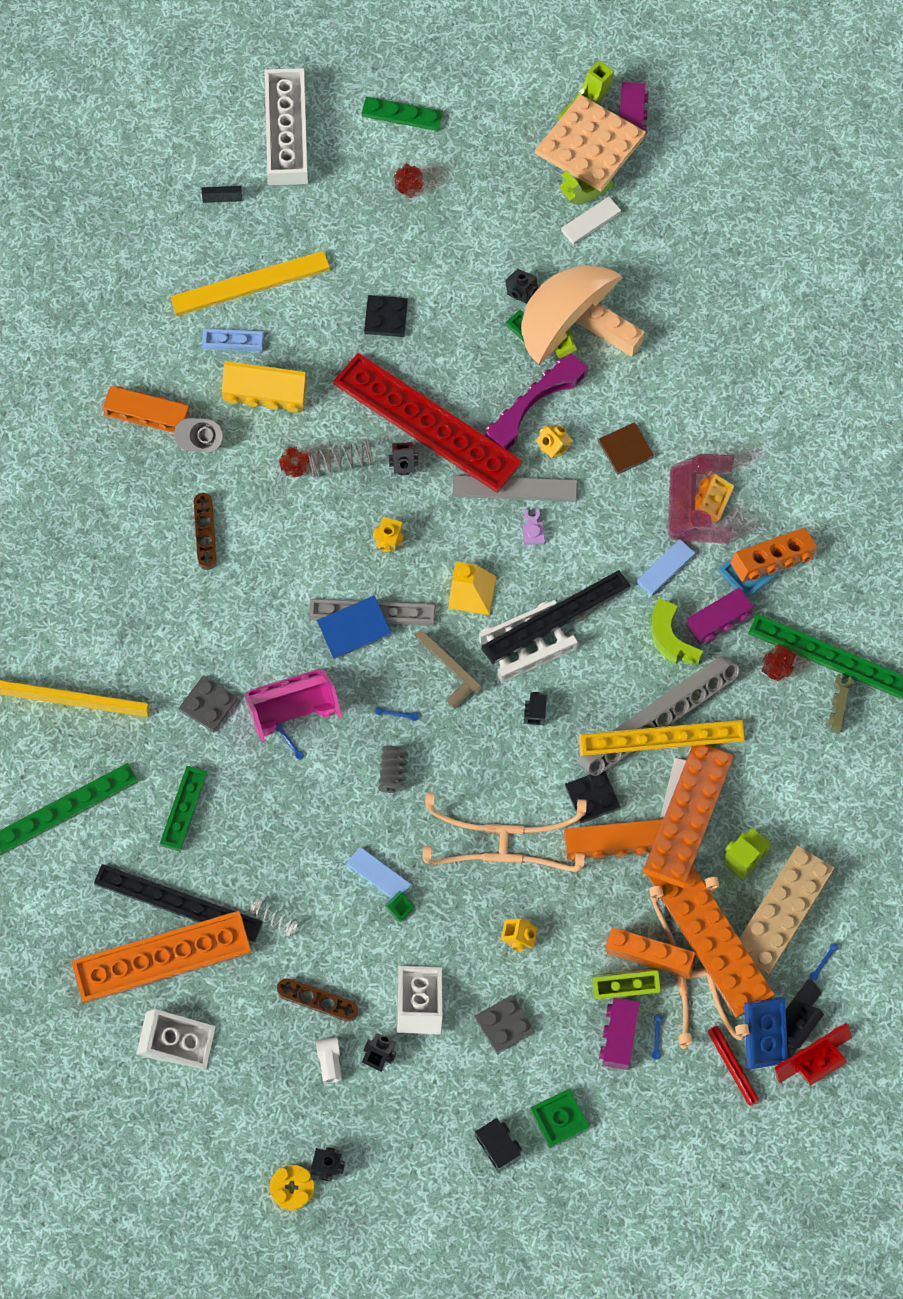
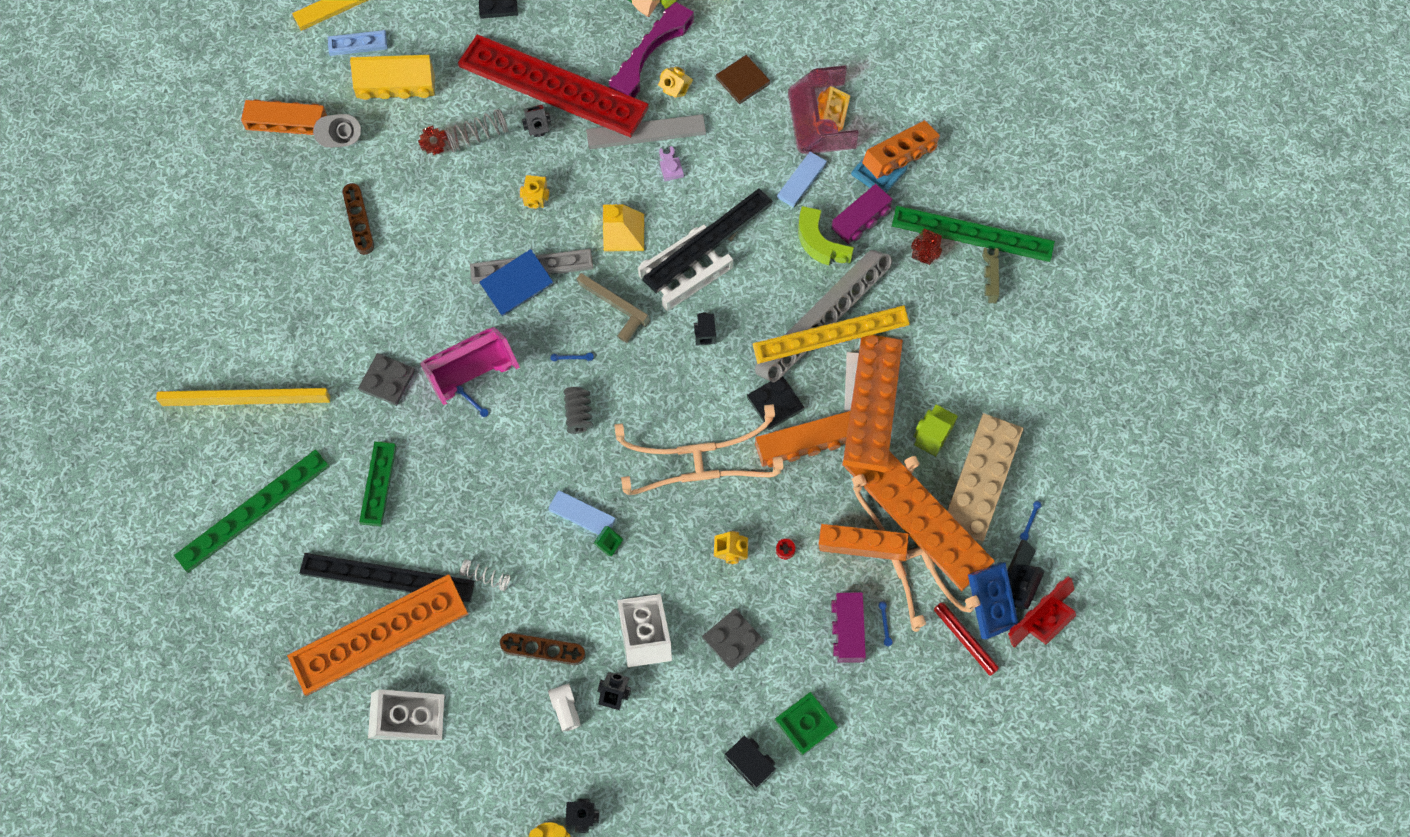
camera: 10 degrees left, 0 degrees up
lime brick [591,968,661,1000] -> none
none -> red bush [776,538,796,560]

